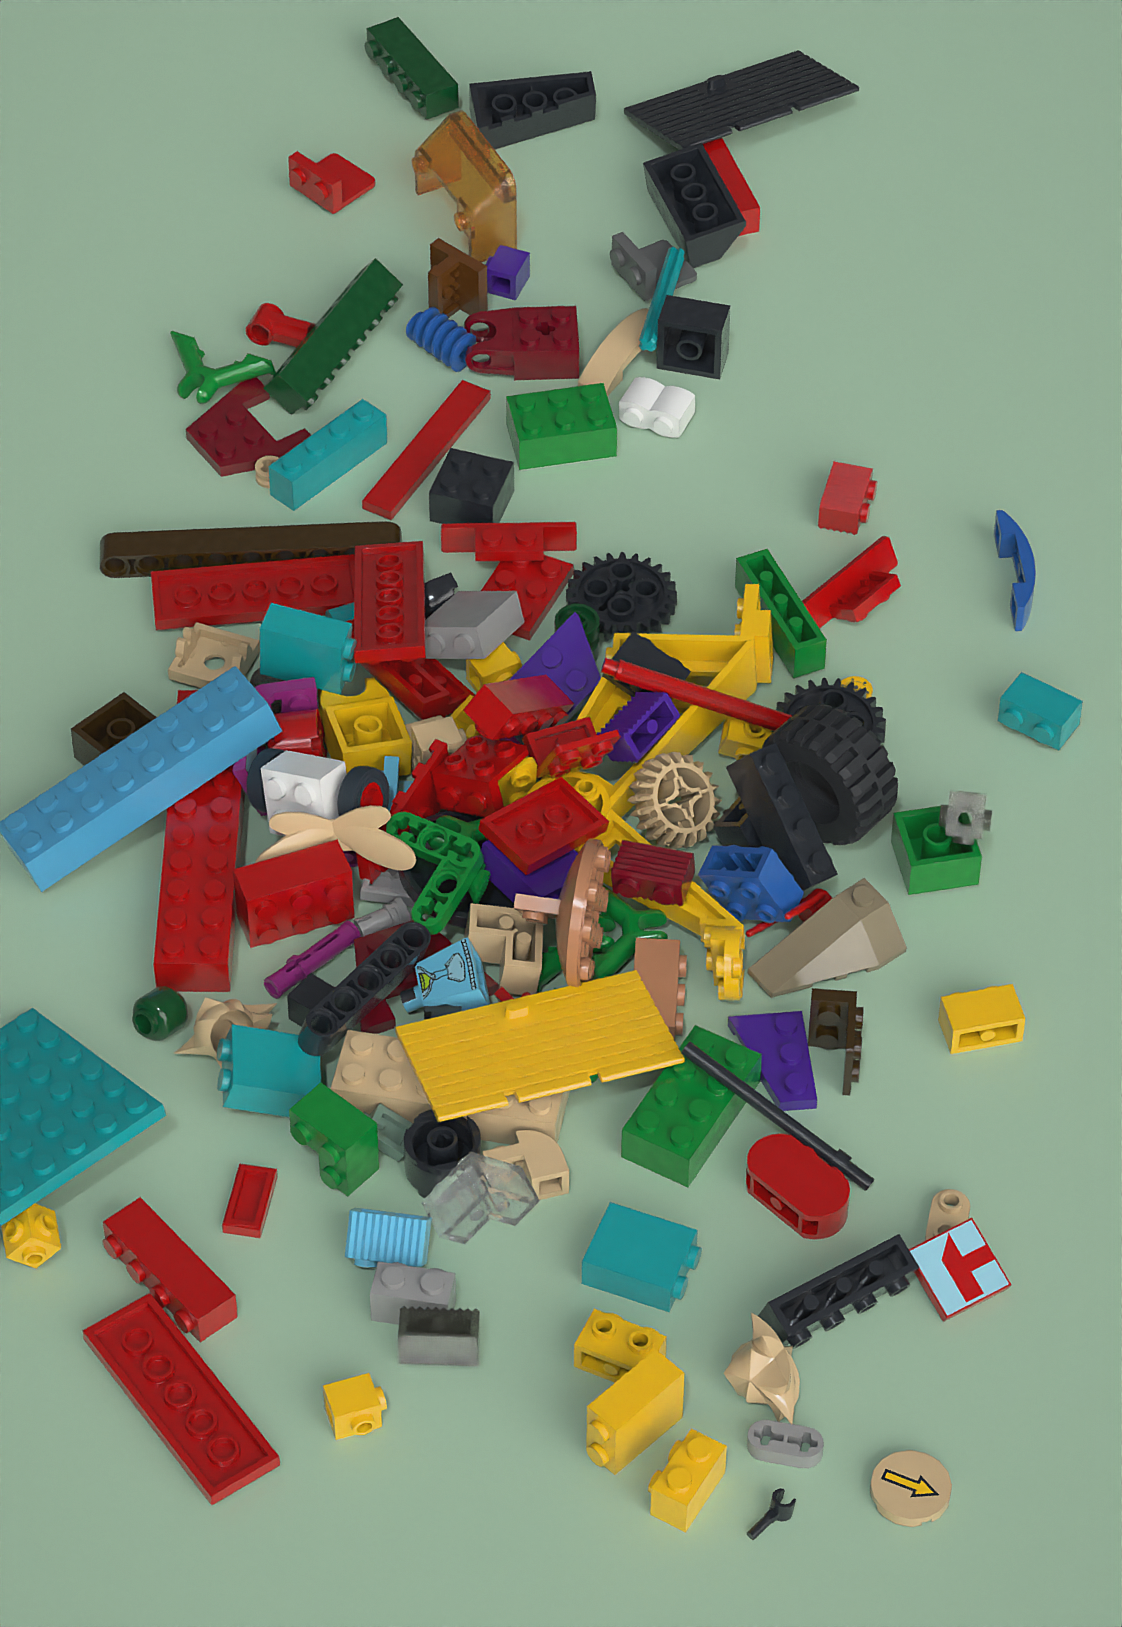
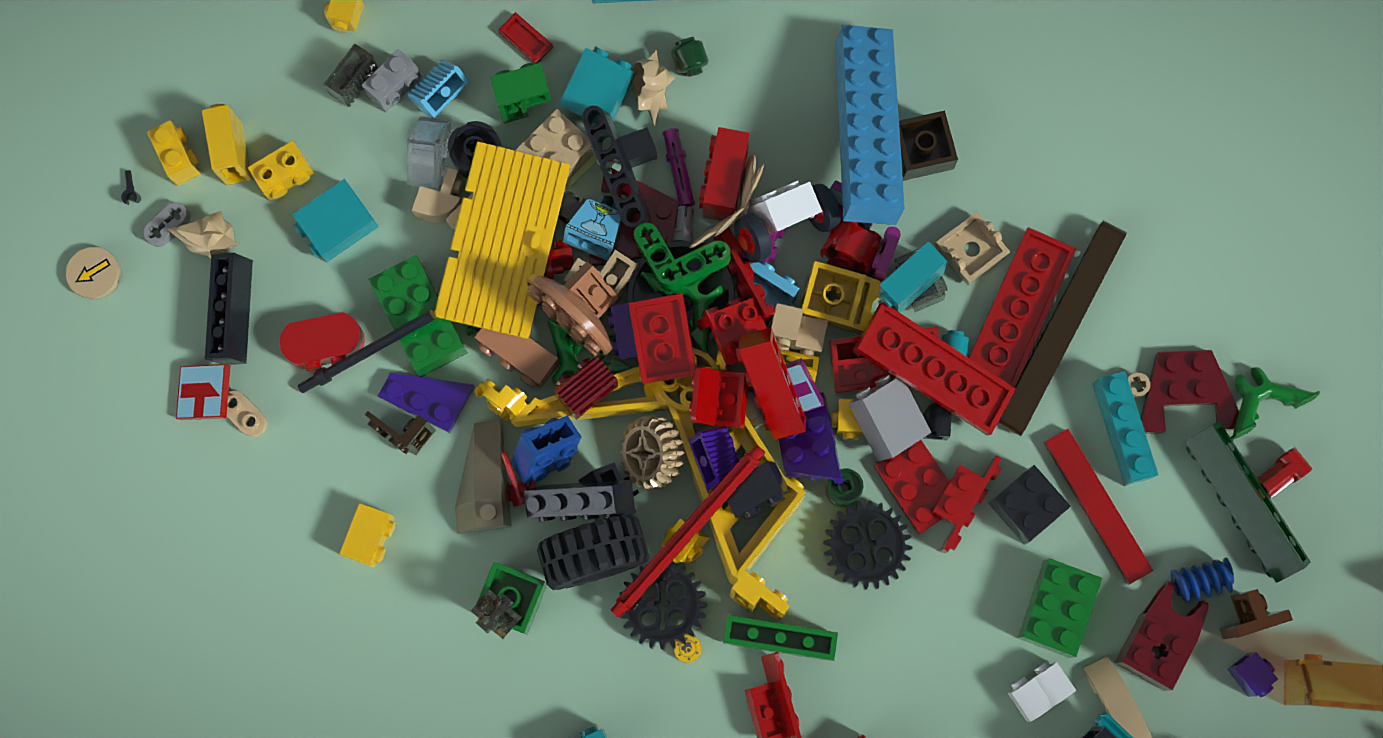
camera: 125 degrees right, 30 degrees up
red brick [153,690,245,992] -> none
sand green bracket [364,1103,413,1162] -> none

